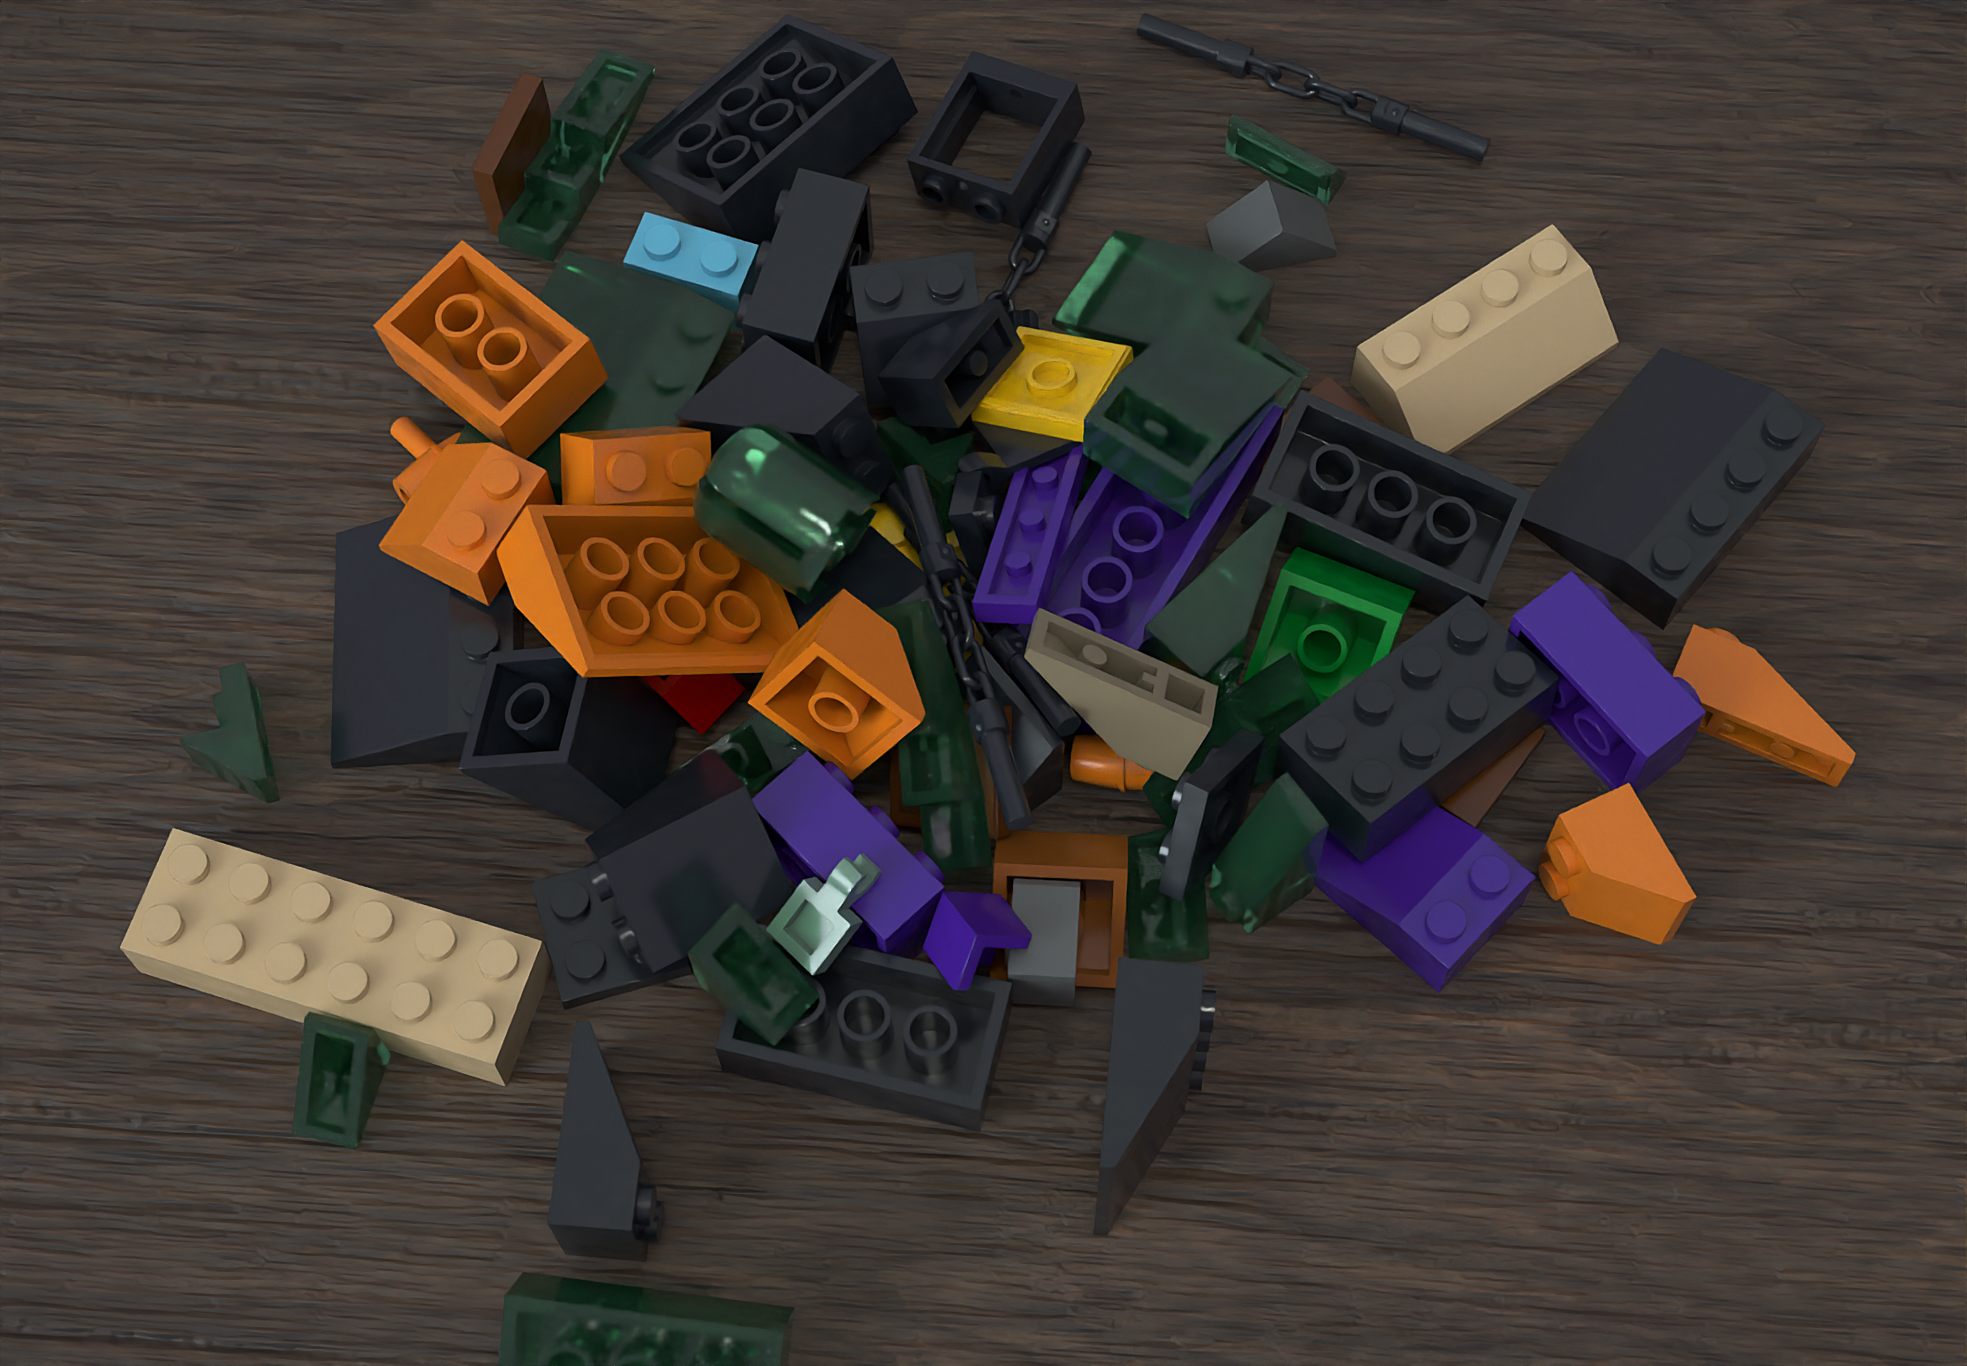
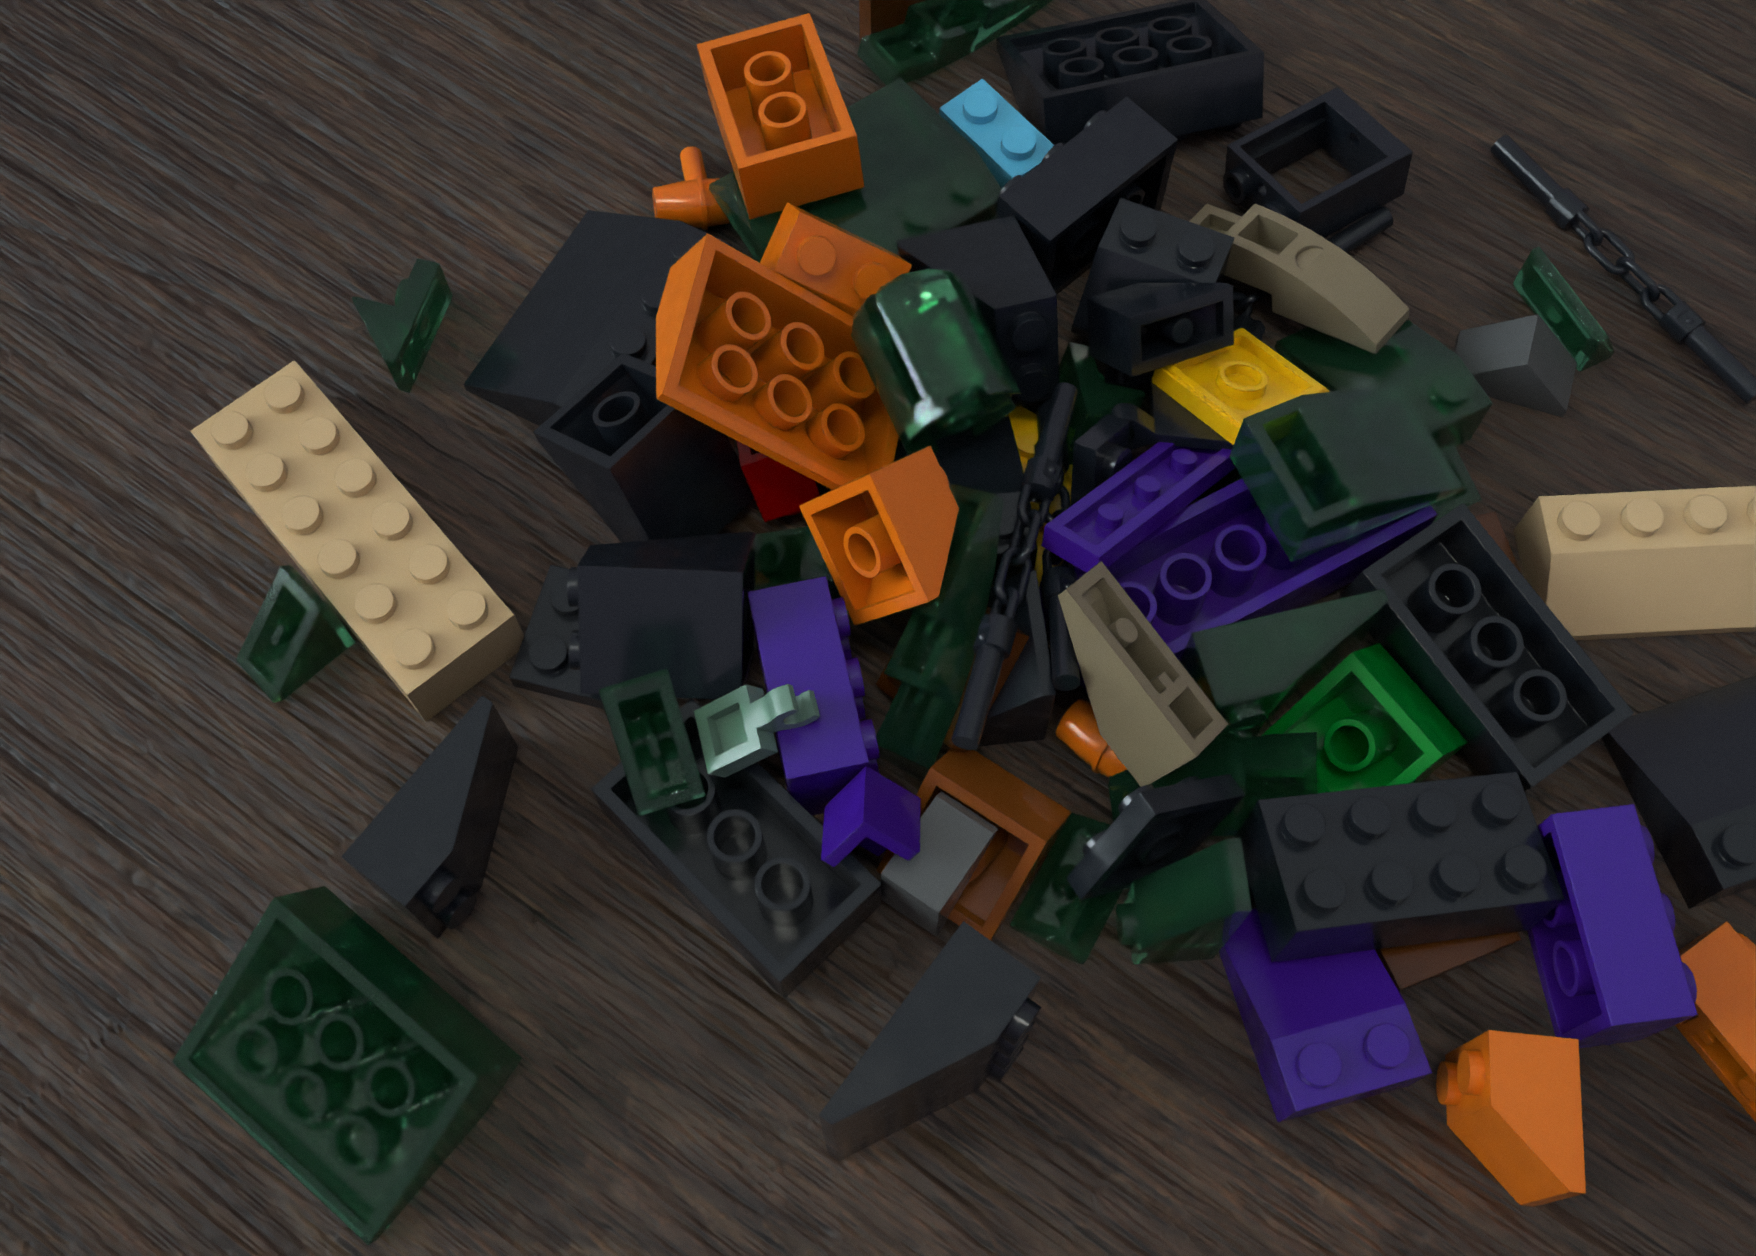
camera: 30 degrees right, 0 degrees up
orange slope [379,443,557,606] -> none
none -> dark tan slope [1189,203,1410,354]

